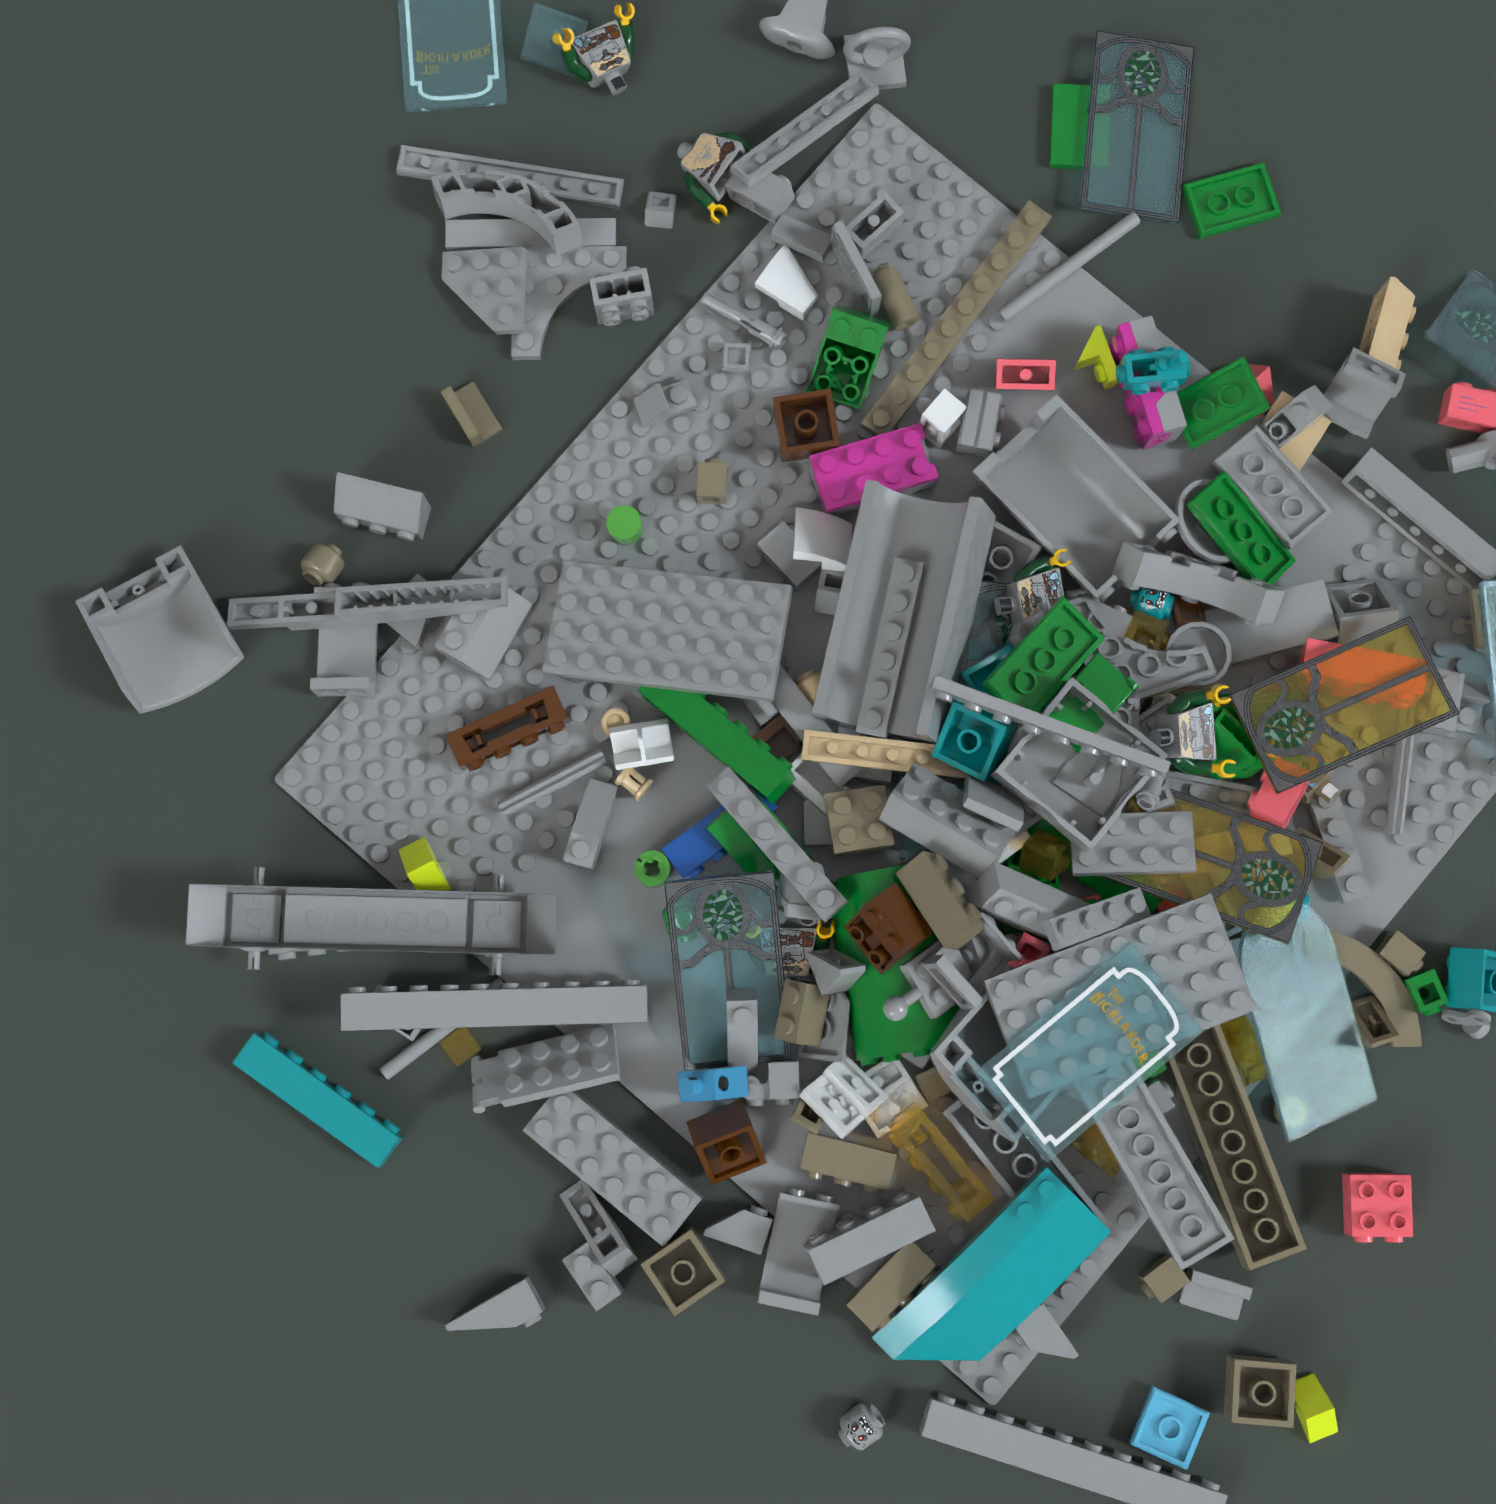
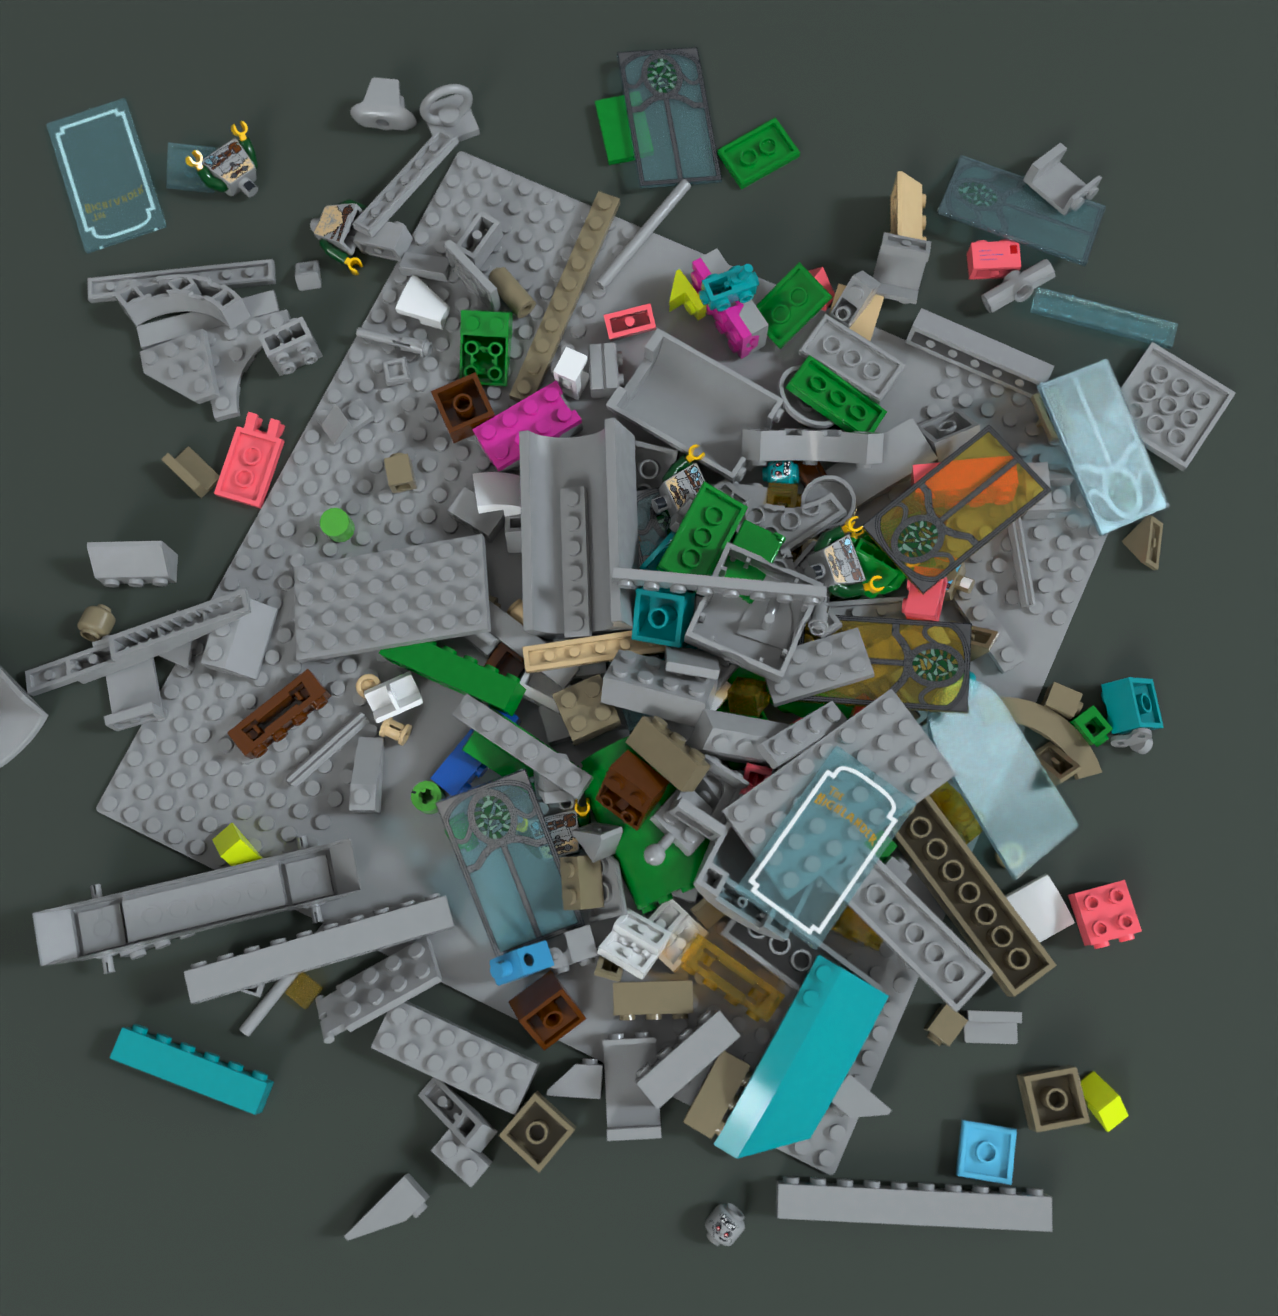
camera: 10 degrees left, 5 degrees down
light grey slope [726,988,758,1075] -> none
none -> coral tile [214,412,285,509]
none -> white slope [1005,873,1075,942]

